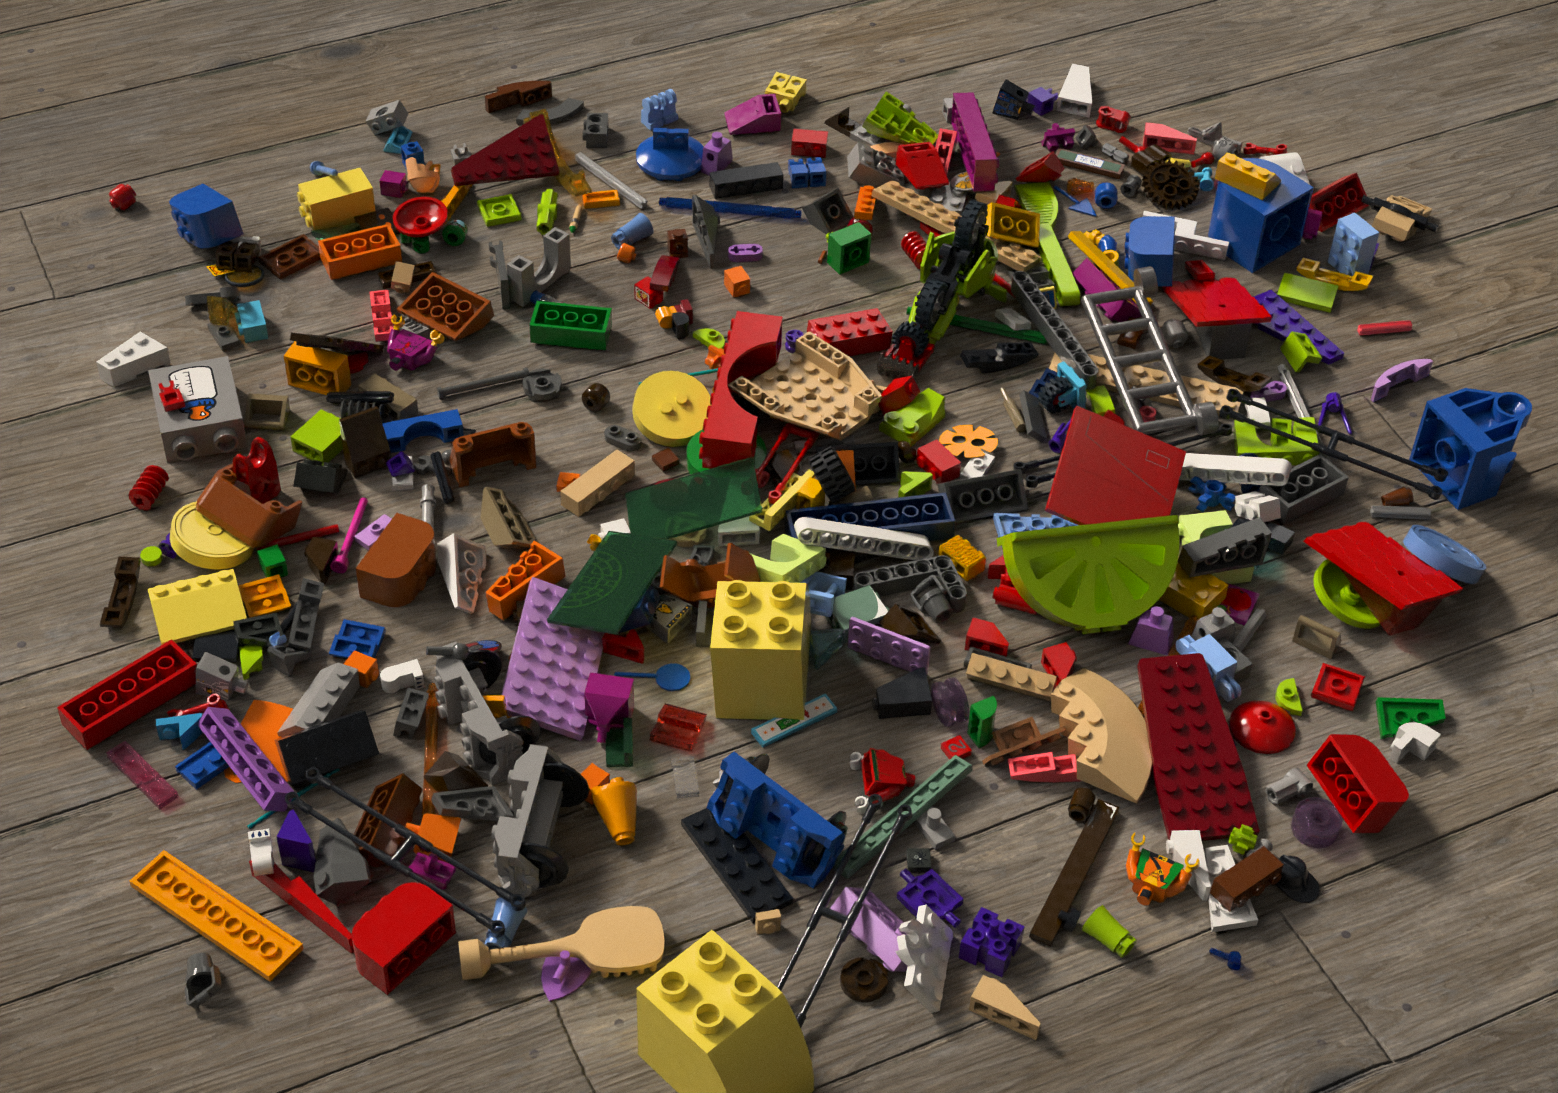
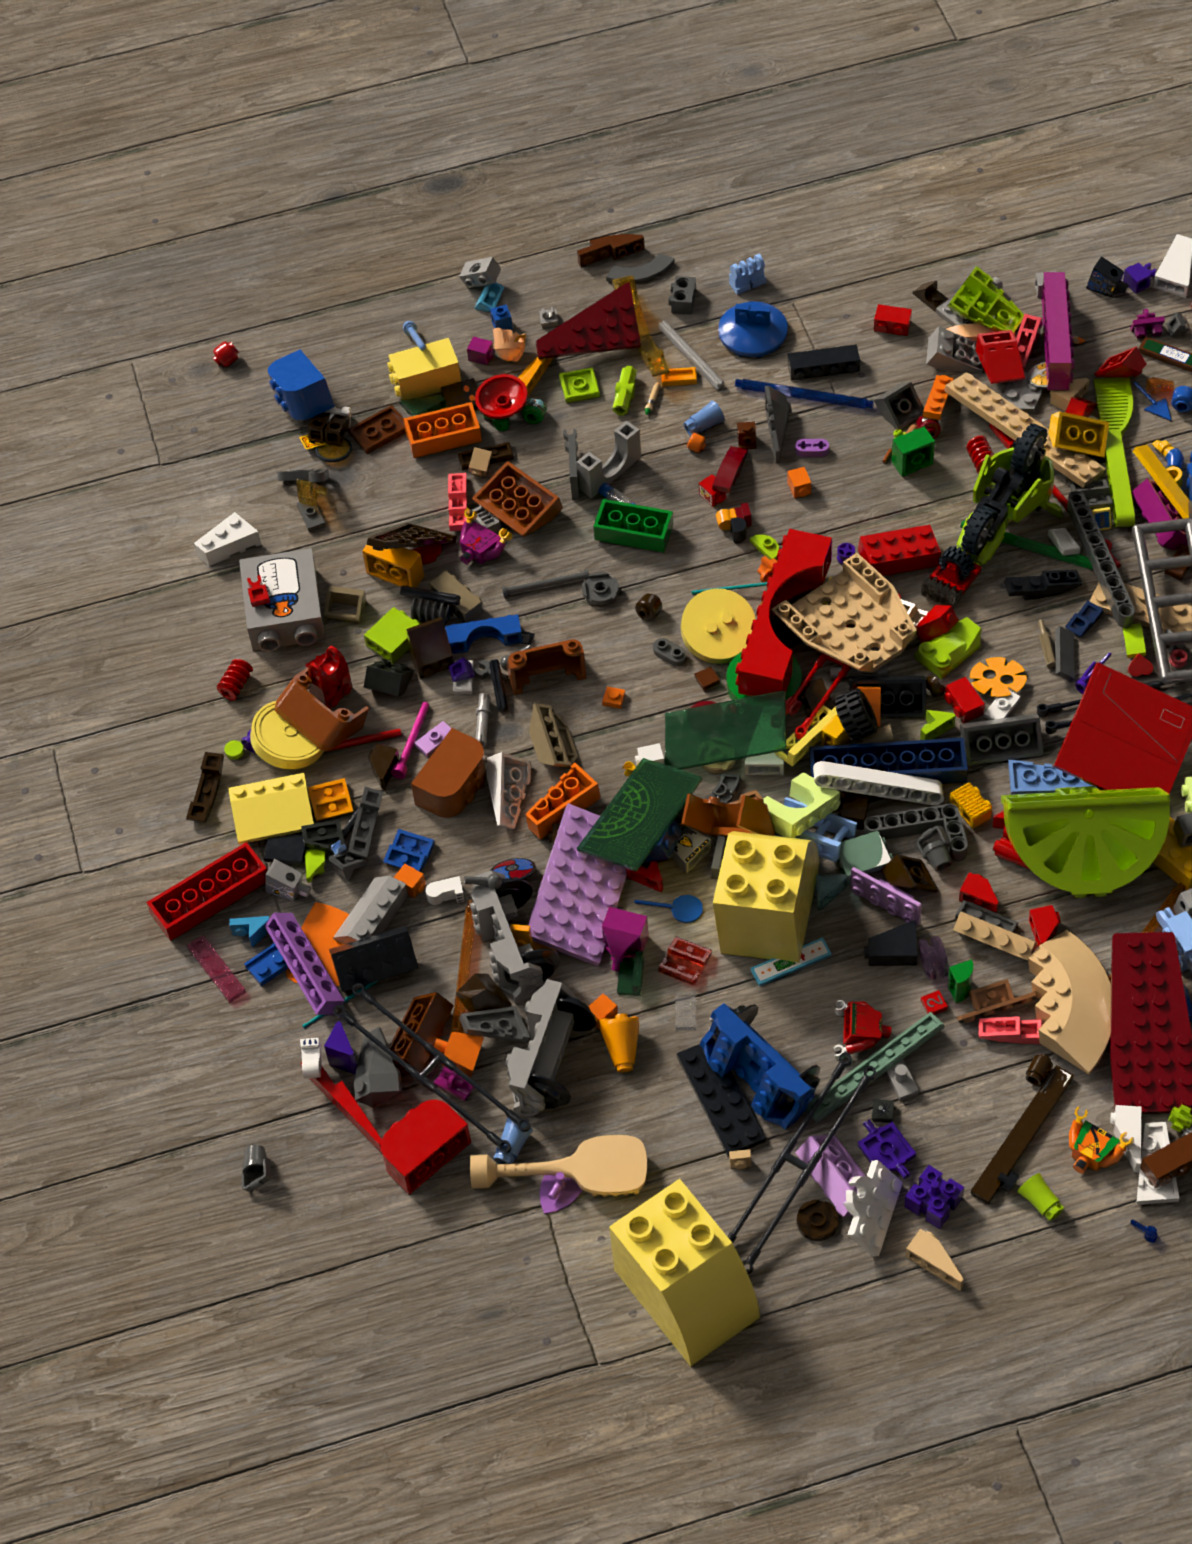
camera: 15 degrees right, 10 degrees up
light orange plate [130,850,304,982] -> none
red brick [167,694,230,717] -> none
medium azure brick [234,300,268,343] -> none
green brick [257,544,288,578] -> none
dark grey hinge [393,688,429,739] -> none
tan brick [561,450,635,517] -> none
medium lavender torso [701,132,733,175] -> none
magenta slope [724,94,781,135] -> none
light yellow hips [765,72,807,113] -> none
blue legs [788,157,826,188] -> none
plate [1038,361,1087,413] -> none
medium lavender torso [1129,606,1174,656] -> none

